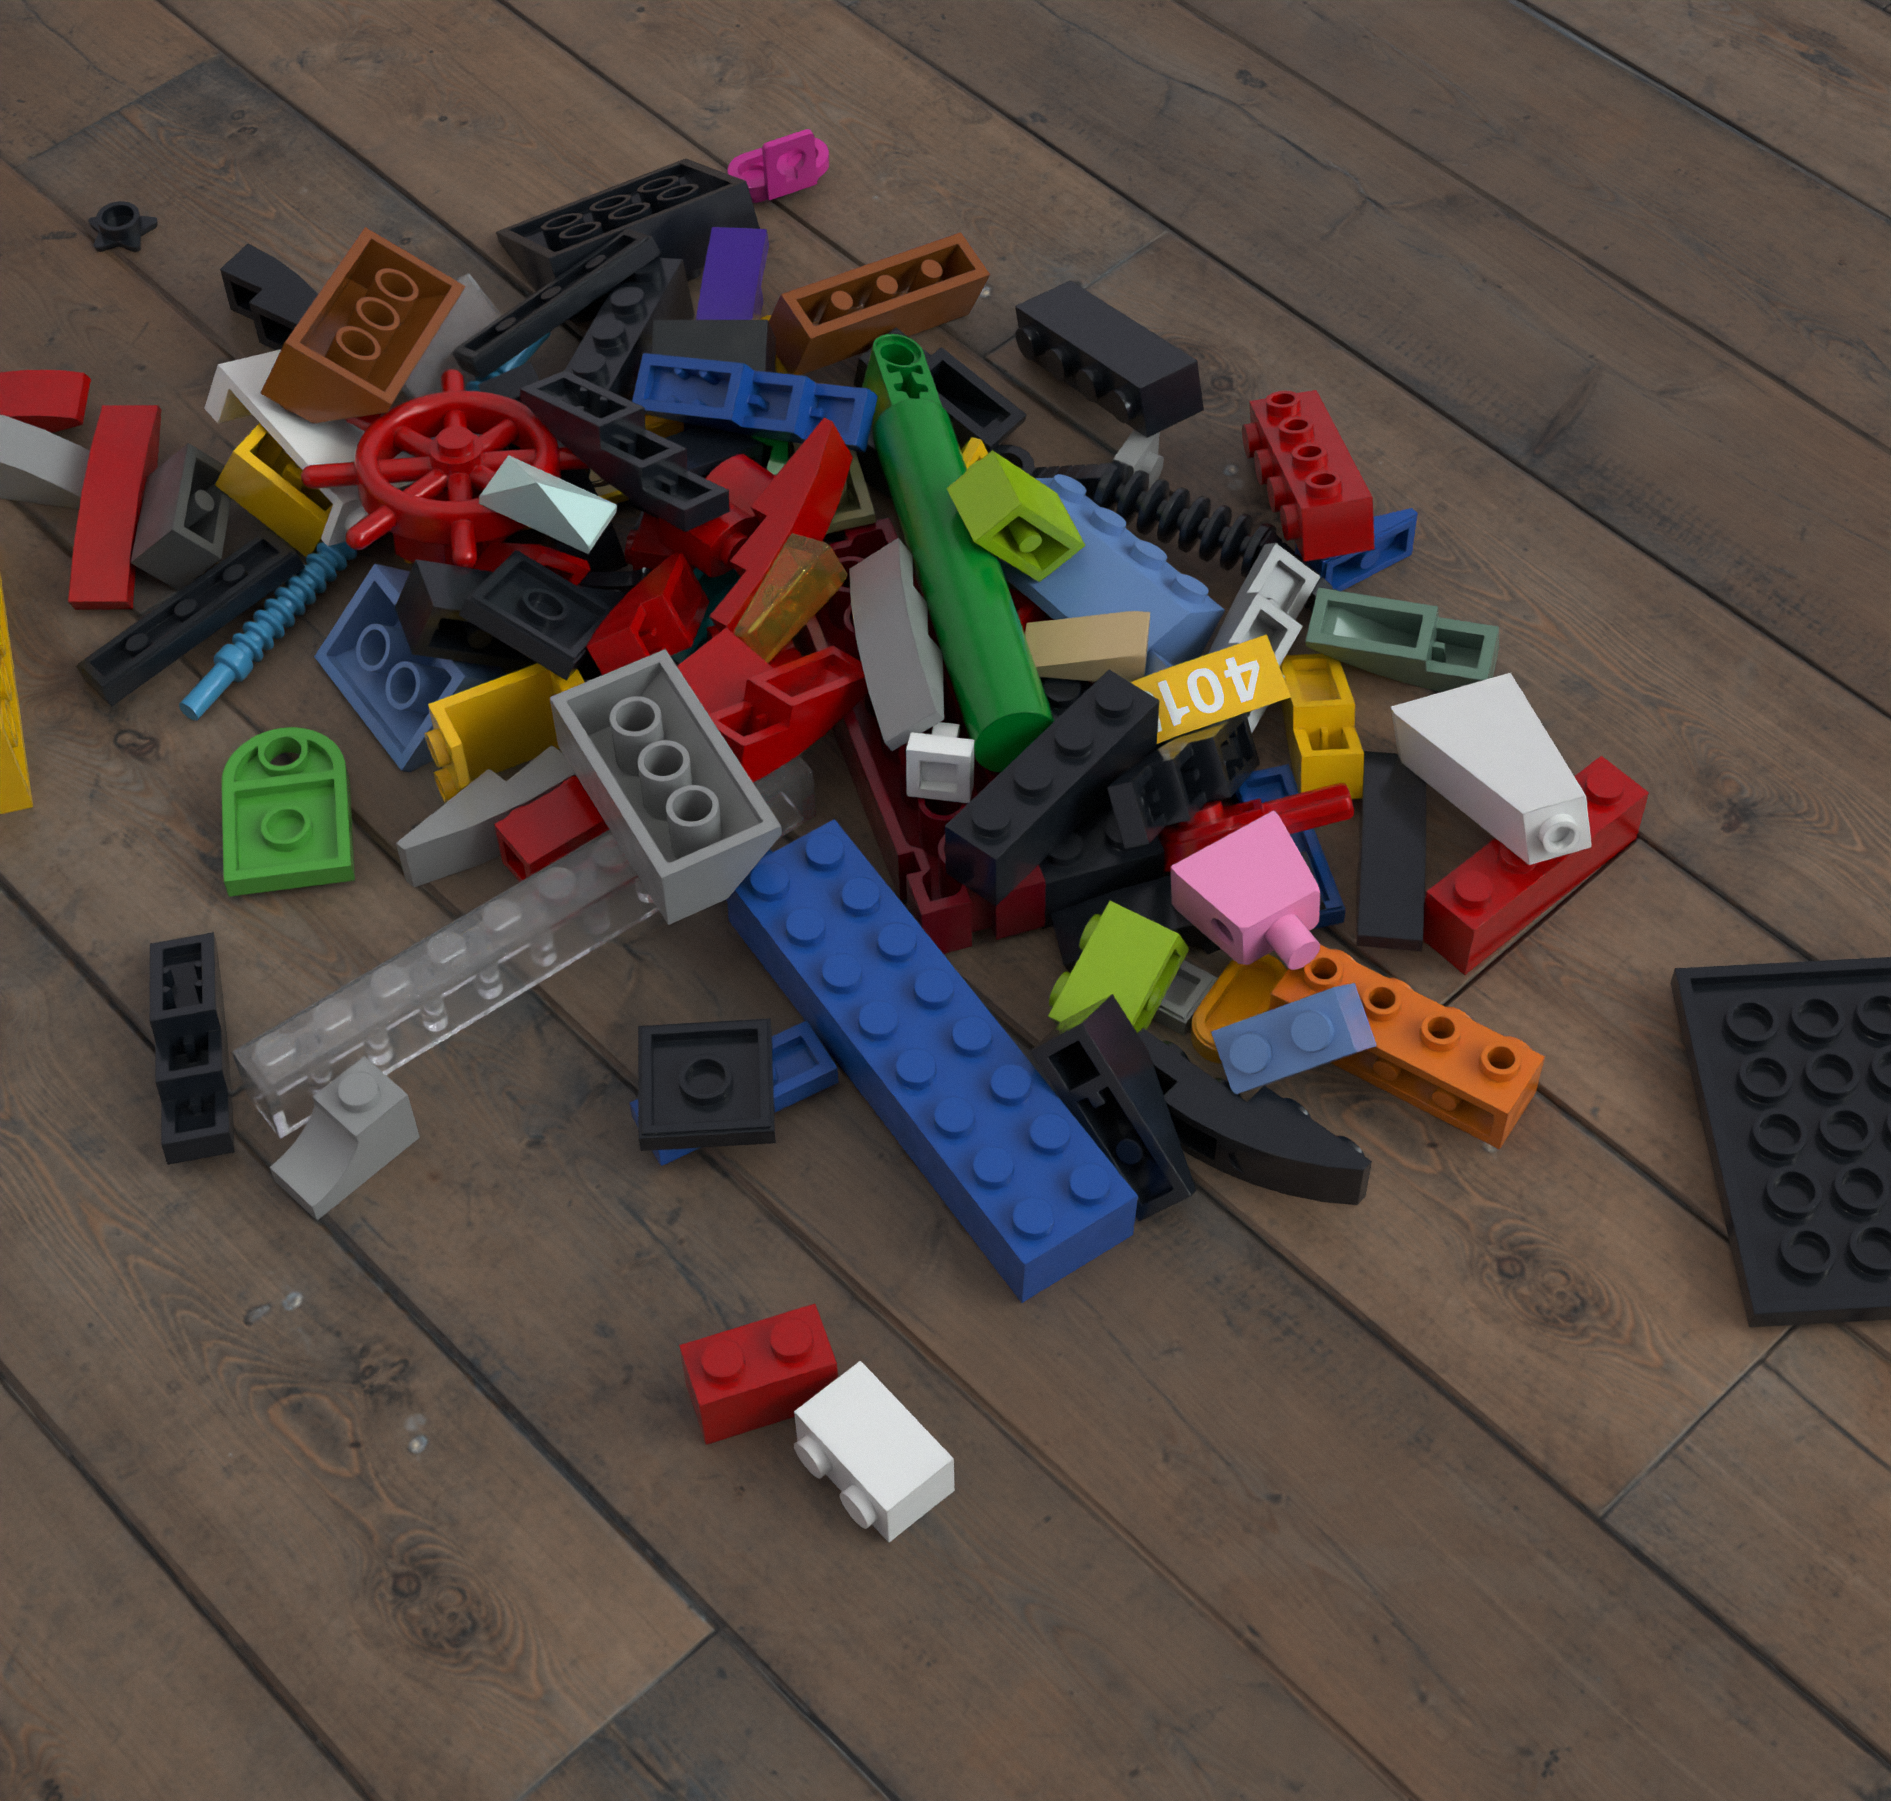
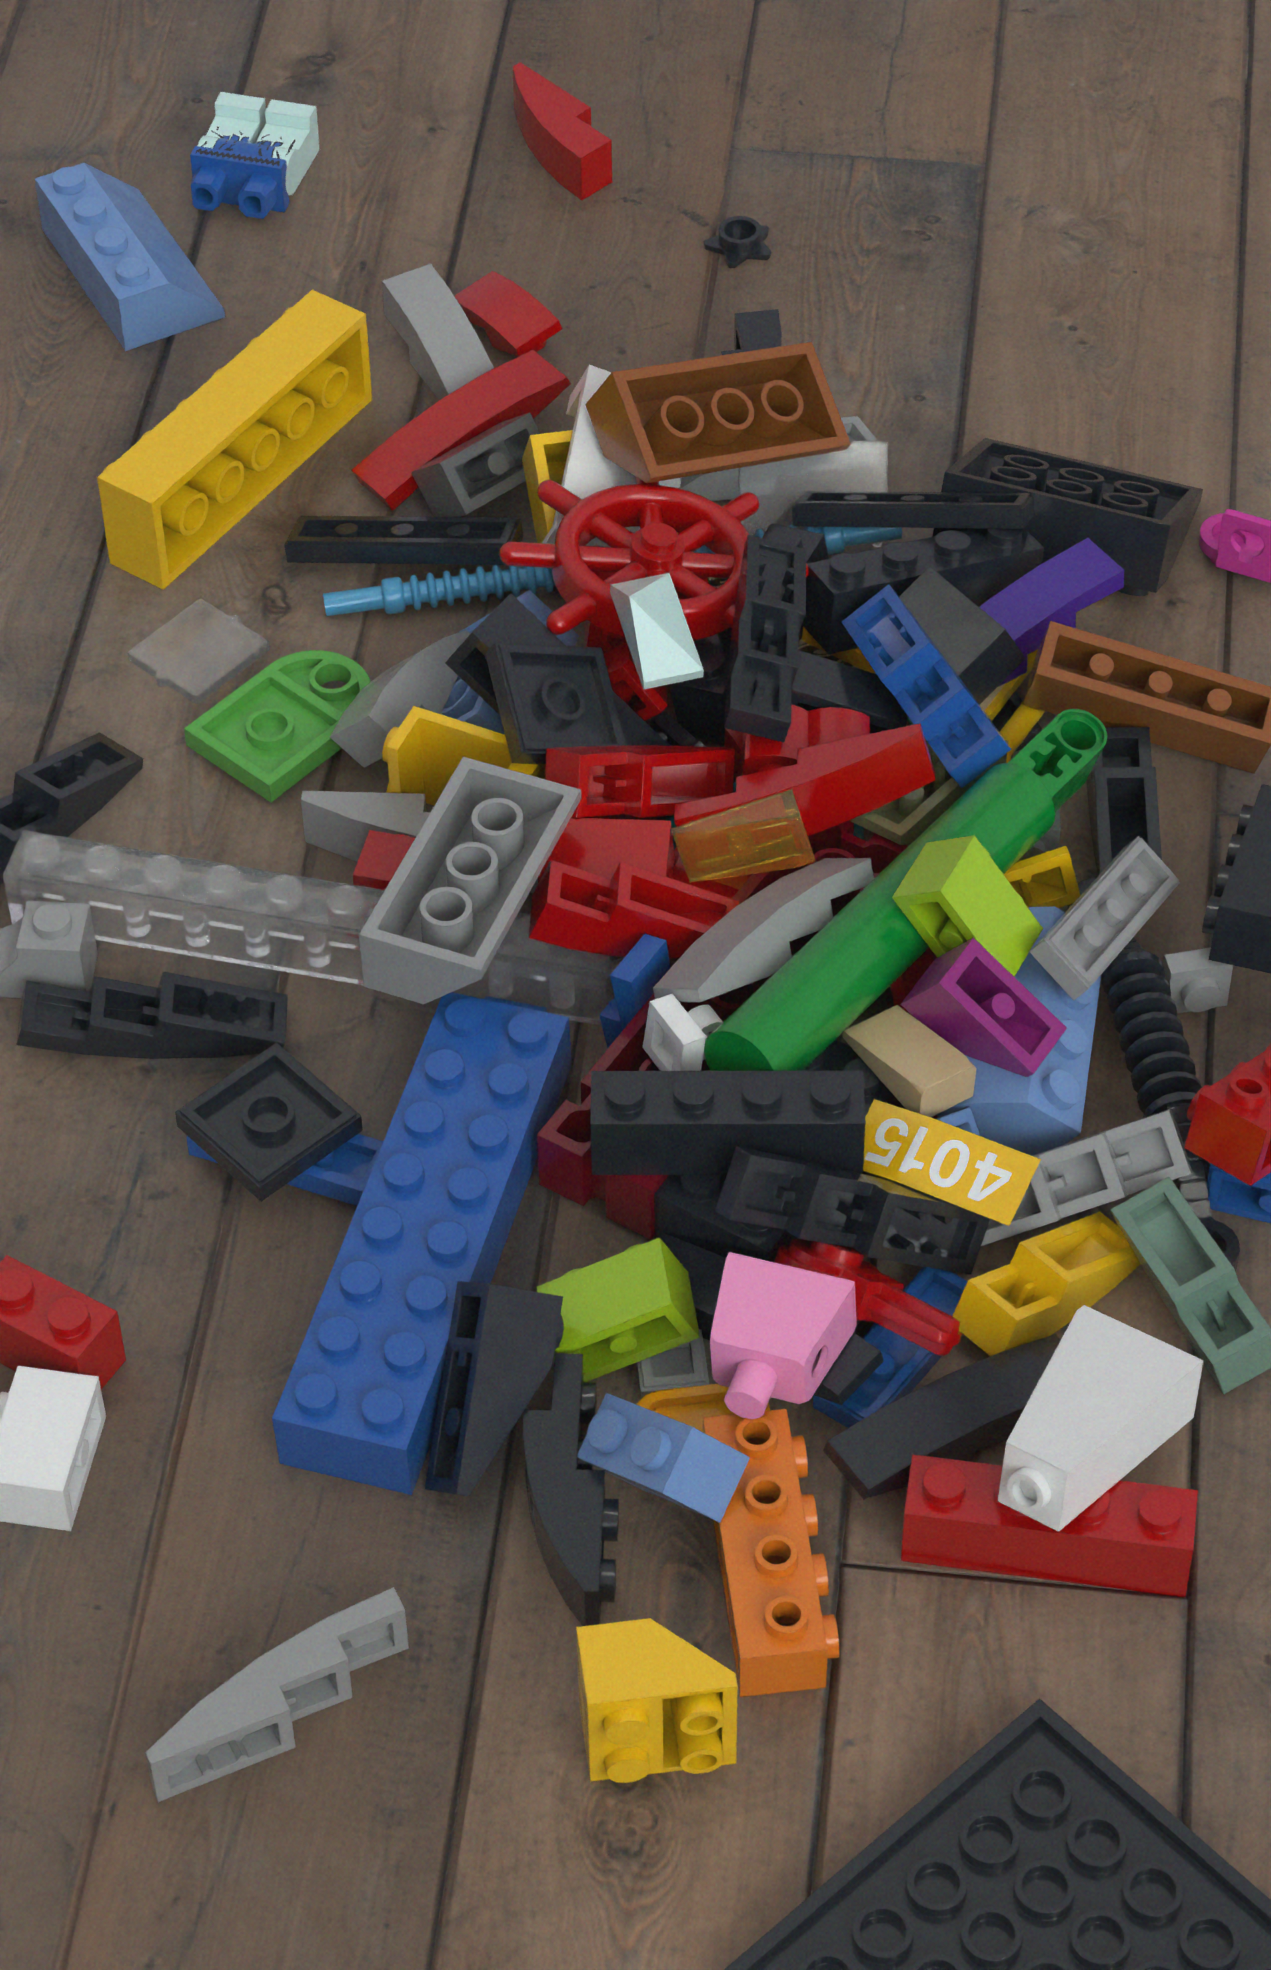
camera: 50 degrees right, 5 degrees down
none -> black slope [16,972,288,1059]
none -> clear piece [127,598,270,705]
none -> light grey slope [145,1587,409,1802]
none -> light grey slope [330,630,470,768]
none -> yellow slope [576,1618,738,1783]
none -> blue slope [599,934,670,1049]
none -> magenta slope [901,938,1067,1077]
none -> light grey tile [1030,836,1180,1001]

